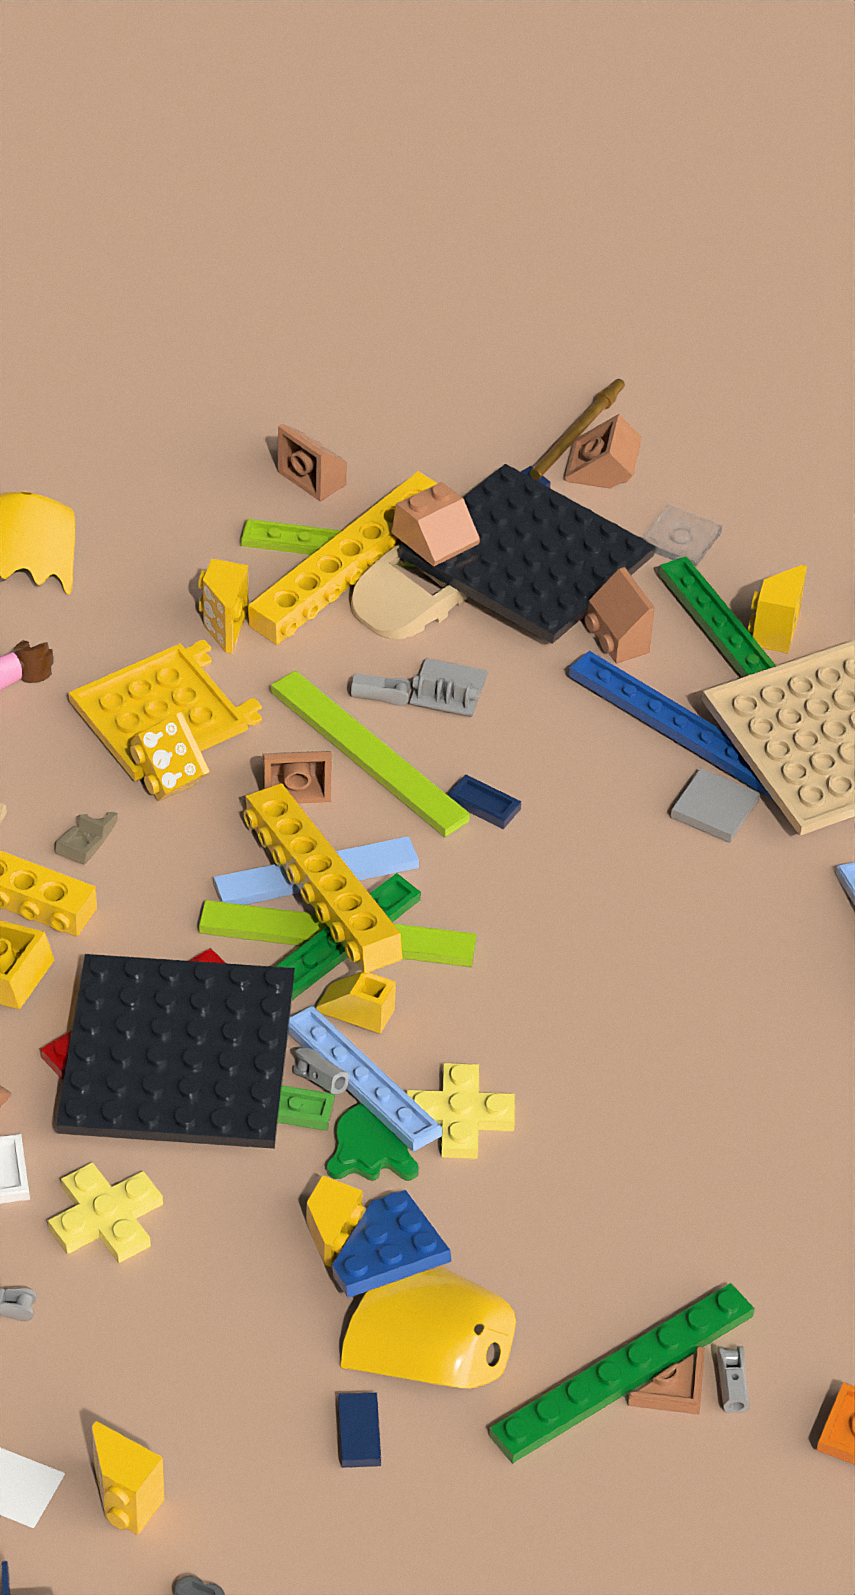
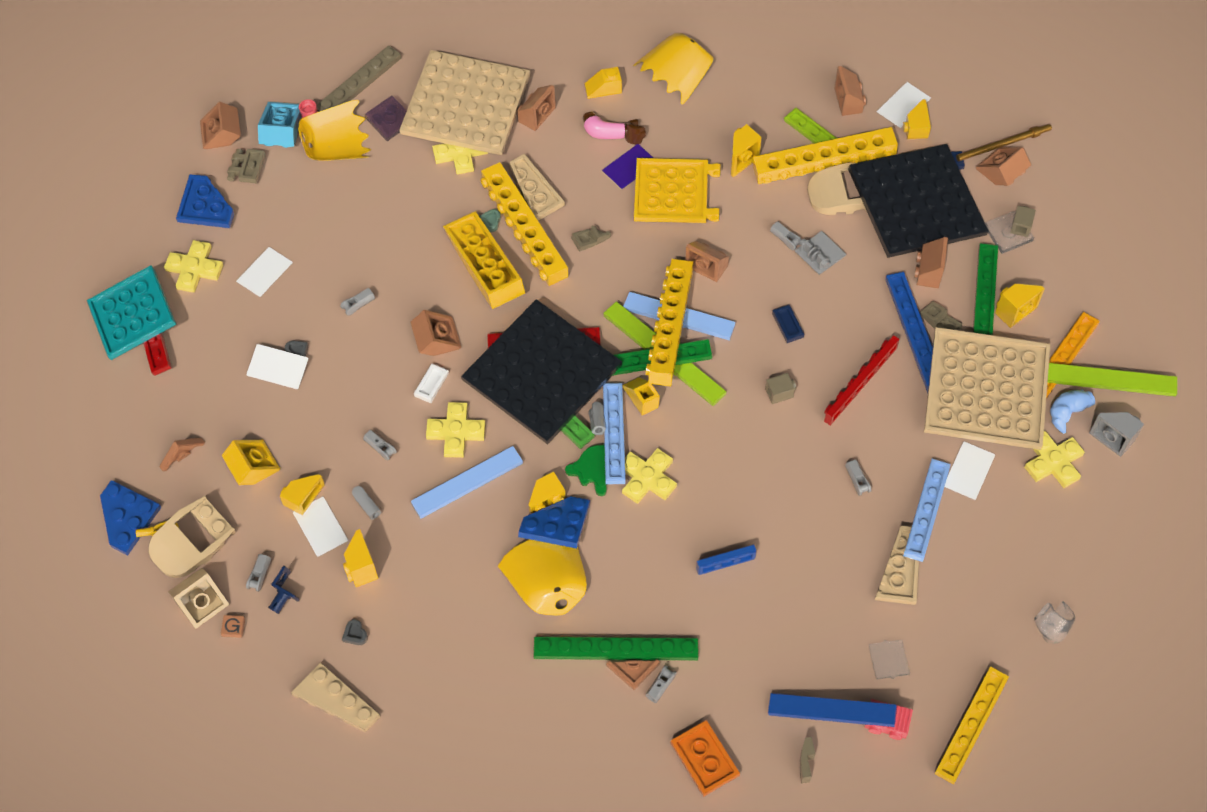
camera: 40 degrees right, 15 degrees up
yellow slope [130,712,209,801] -> none
lime tile [271,670,470,837] -> none
dark blue tile [338,1392,381,1468] -> none
nougat slope [391,482,480,566] -> none
light grey tile [671,768,760,842] -> none
none -> light grey bar [352,486,381,520]
none -> light blue tile [411,446,523,519]
none -> dark purple sticker [602,144,653,189]
none -> blue tile [696,545,756,575]
none -> dark tan brick [765,373,796,404]
none -> red plate [824,335,900,426]
none -> light grey bar [845,460,871,496]
none -> white sticker [876,82,931,128]
none -> yellow slope [903,99,931,139]
none -> dark tan slope [920,301,962,331]
none -> dark tan brick [1010,205,1036,237]

